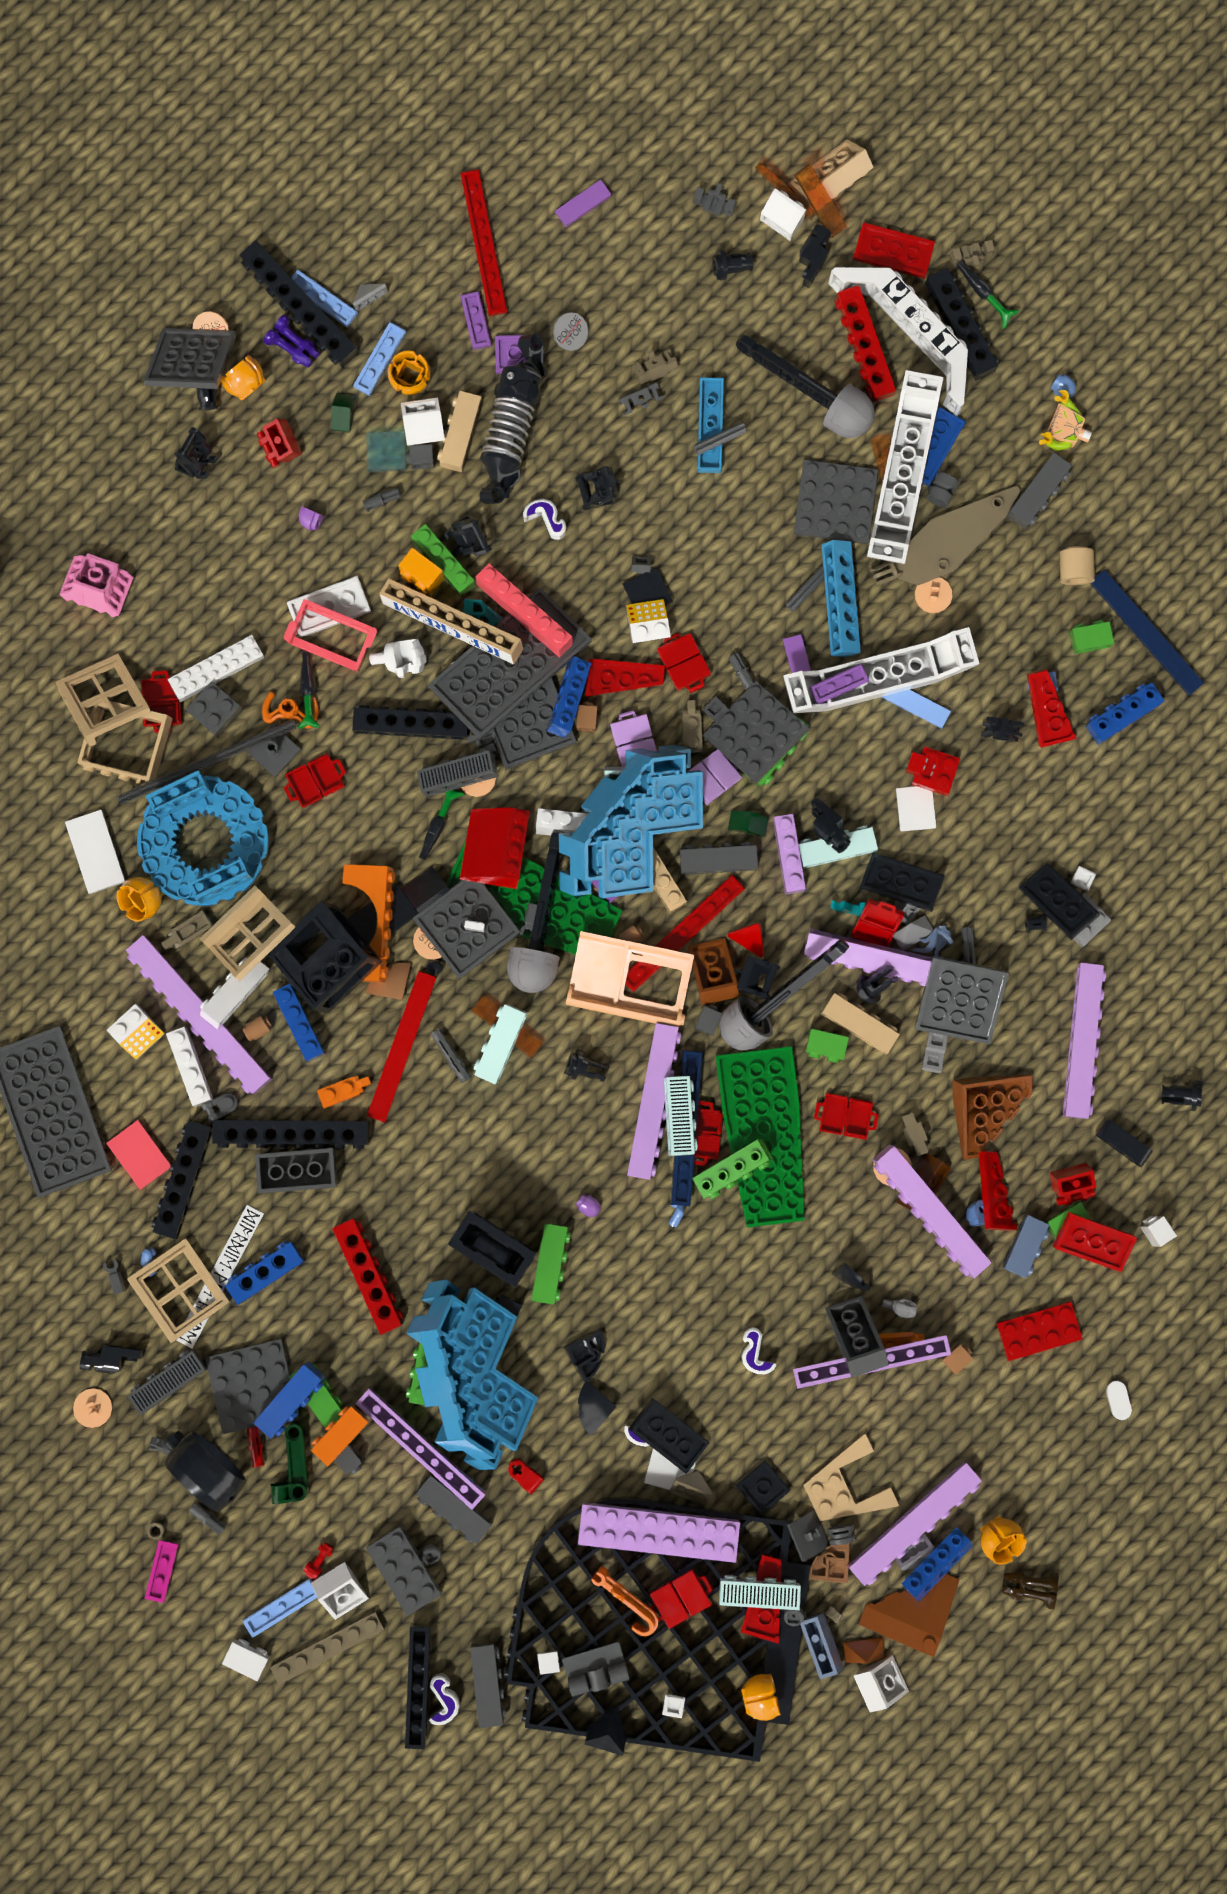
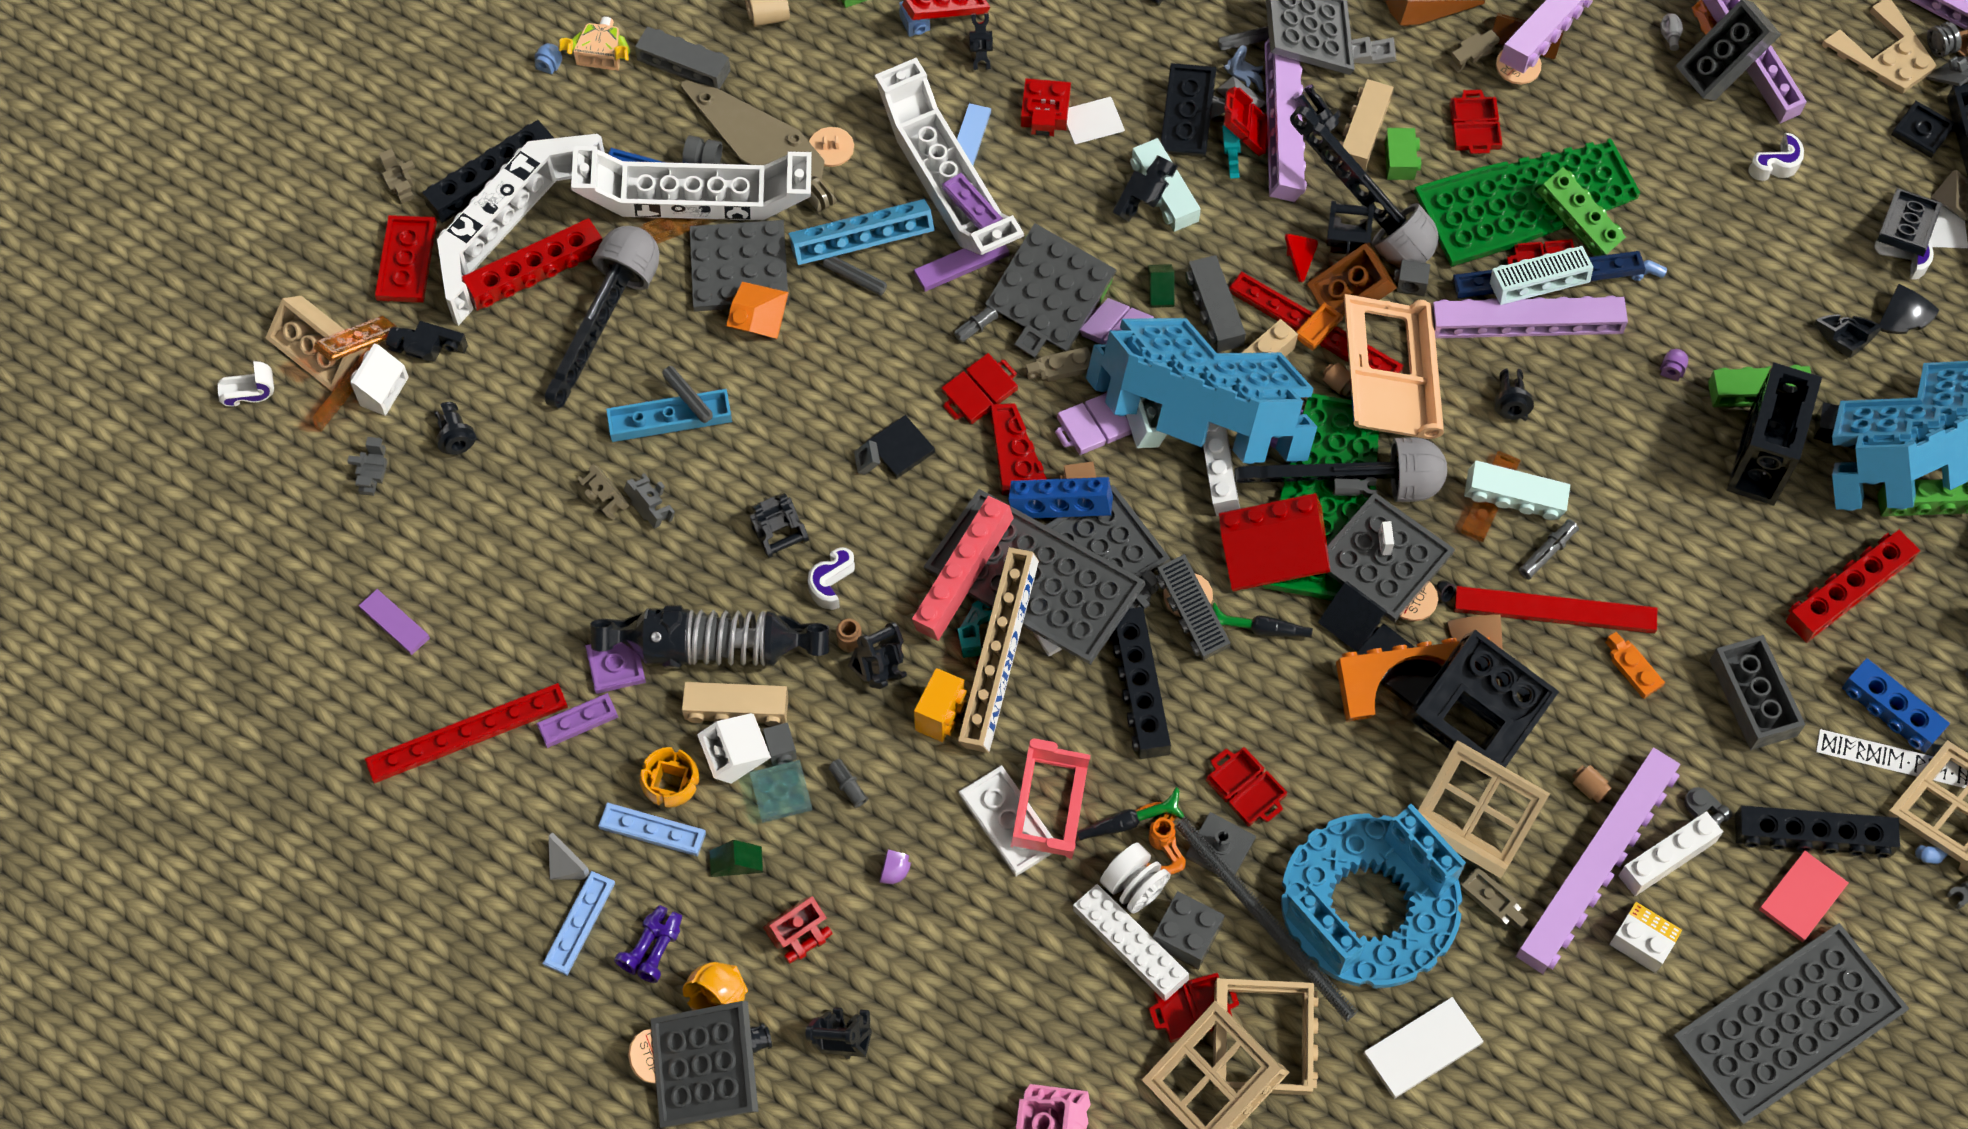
camera: 100 degrees left, 20 degrees down
light orange piece [116,876,164,921] -> none
white brick [200,954,269,1030] -> none
black brick [212,1120,370,1149] -> none
black brick [239,240,358,368] -> none
blue brick [273,984,325,1062] -> none
white piece [369,639,427,678] -> none
bright green brick [411,524,475,598] -> none
light grey piece [553,312,588,351] -> none
slope [626,599,670,643] -> none
lavender brick [773,814,806,895] -> none
black brick [832,1263,871,1291] -> none
black piece [957,261,1019,329] -> none
none -> white animal [217,361,274,406]
none -> orange slope [726,282,789,339]
none -> medium nougat brick [836,619,862,652]
none -> white wheel [1100,842,1171,914]
none -> orange tile [1296,302,1343,351]

